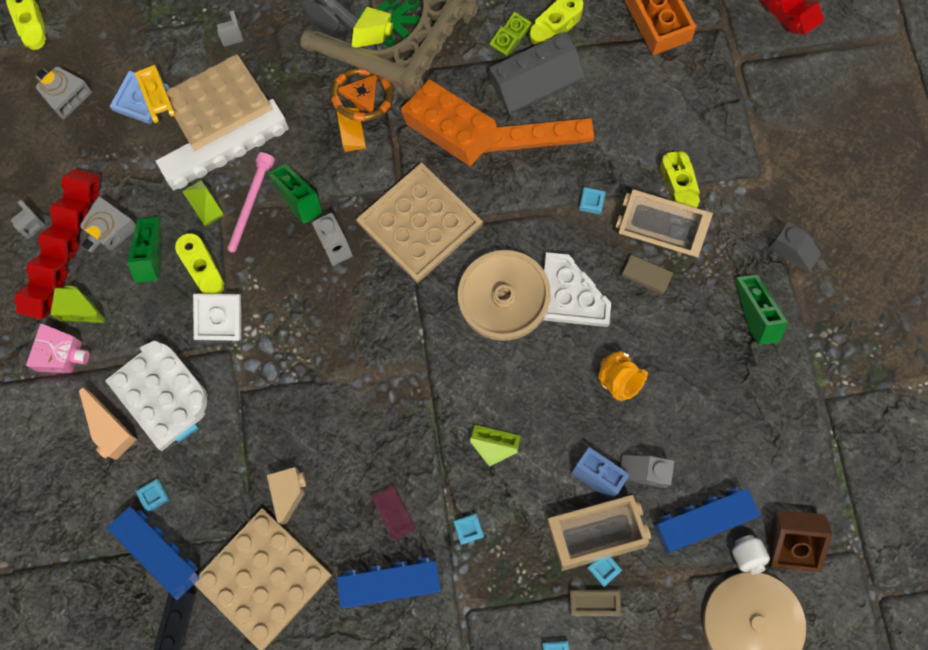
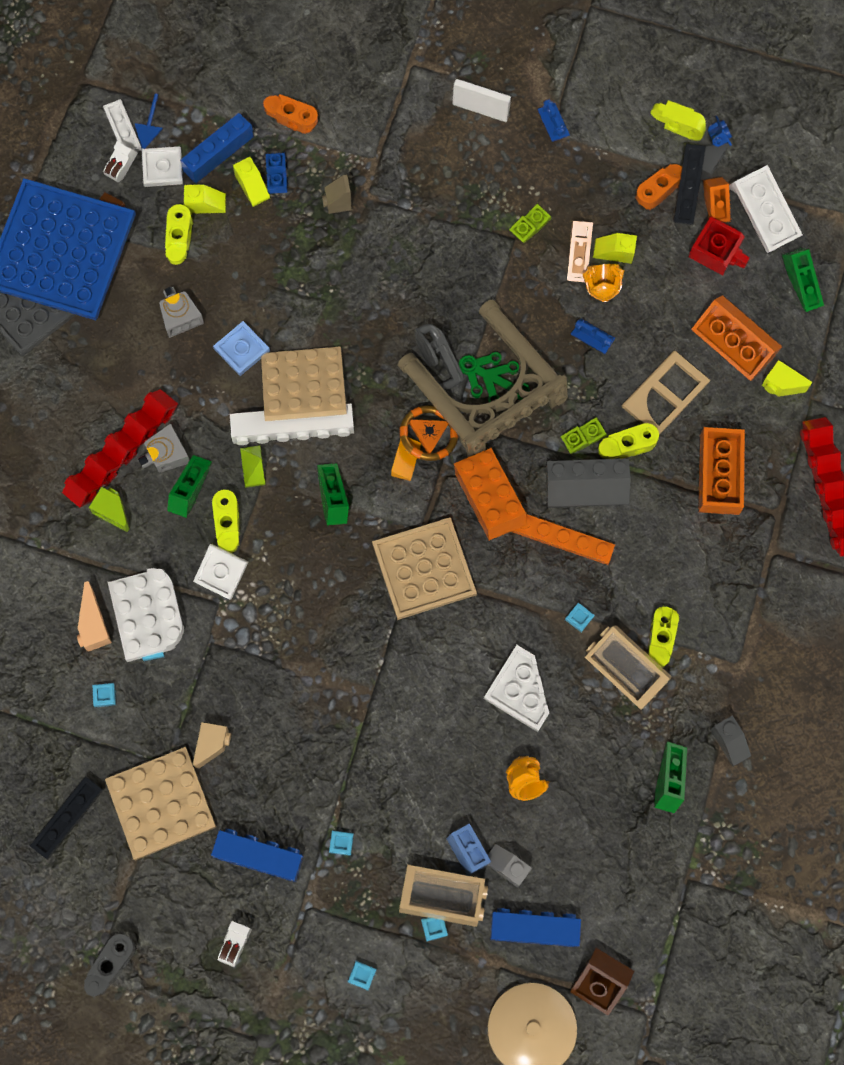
camera: 20 degrees right, 0 degrees up
light grey panel [11,200,45,239] -> none
bright pink torso [26,324,90,373] -> none
blue brick [106,507,200,600] -> none
yellow hinge [135,65,175,123] -> none
light grey panel [217,10,244,47] -> none
bright pink piece [228,152,275,253] -> none
light grey torso [312,213,353,266] -> none
neon yellow slope [352,7,393,48] -> none
clear pink tile [372,486,416,541] -> none
tan dish [458,250,551,341] -> none
lime slope [470,425,521,466] -> none
dark tan tile [570,590,621,616] -> none
dark tan tile [621,255,673,295] -> none
white head [732,535,770,575] -> none

